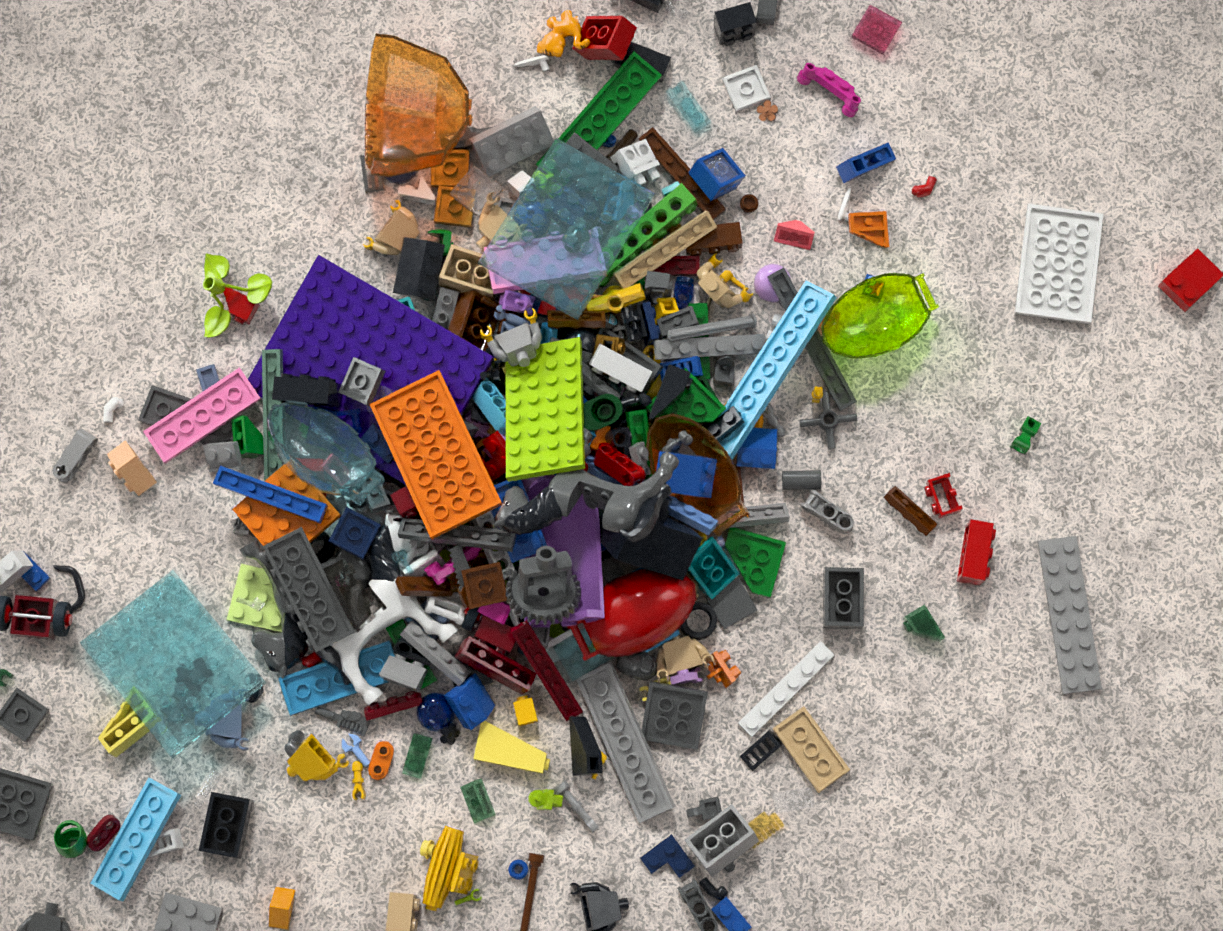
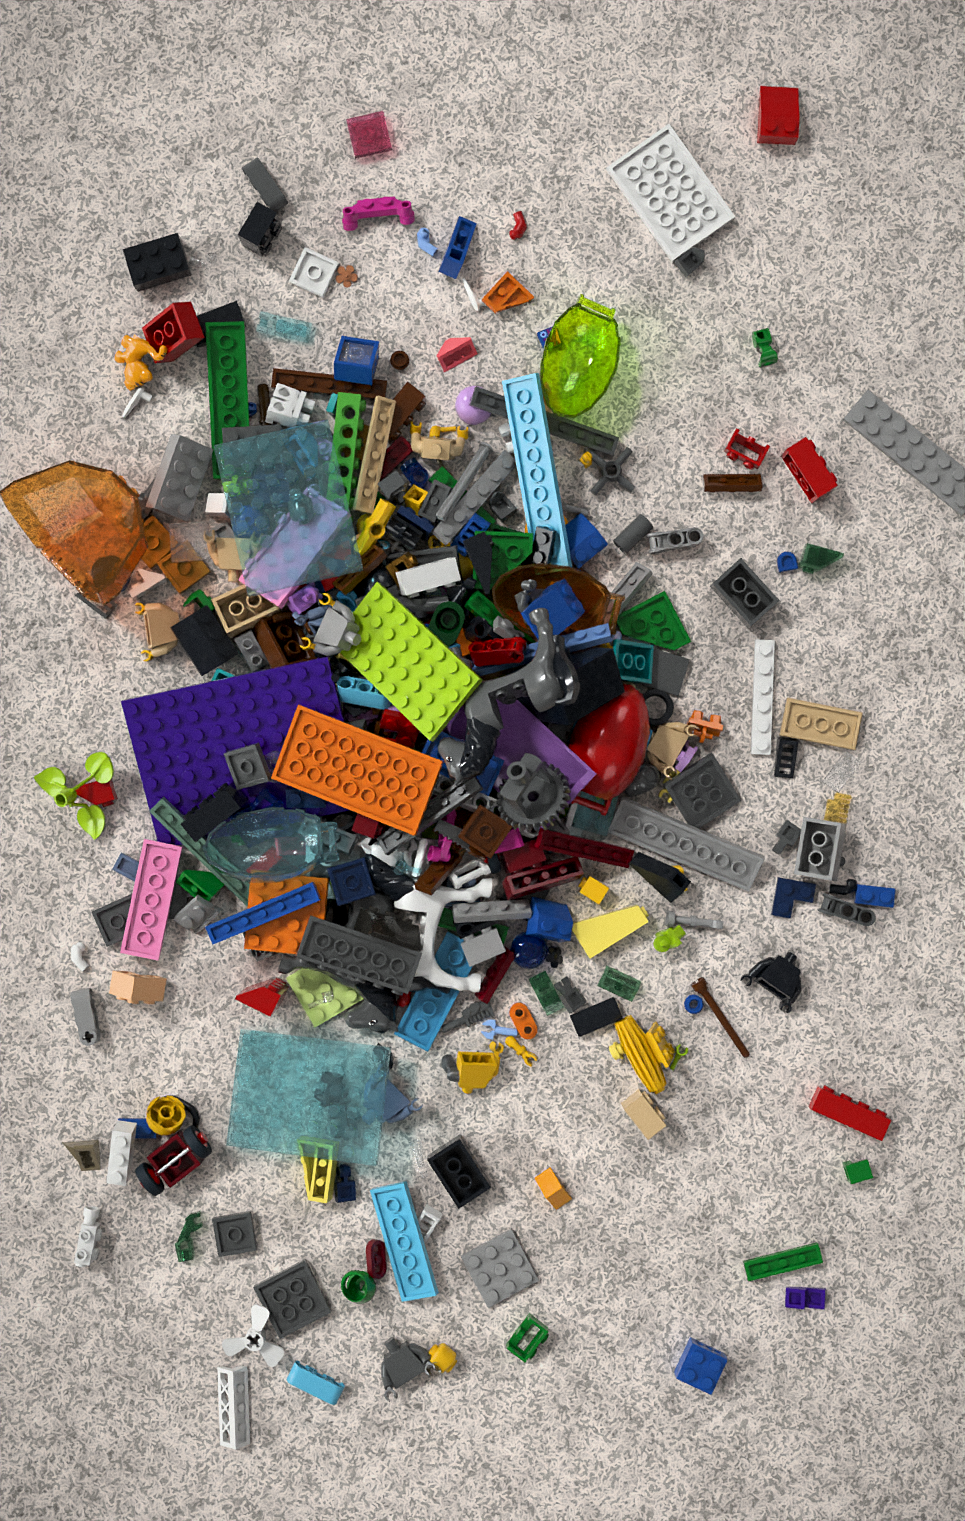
camera: 50 degrees left, 10 degrees up
none -> yellow cylinder [146,1095,186,1136]
none -> red slope [235,977,289,1017]
none -> dark blue plate [334,1164,356,1203]
none -> light blue arm [417,227,438,256]
none -> dark grey plate [554,976,586,1014]
none -> black piece [570,997,623,1037]
none -> dark grey plate [674,247,705,277]
none -> blue tile [777,552,798,573]

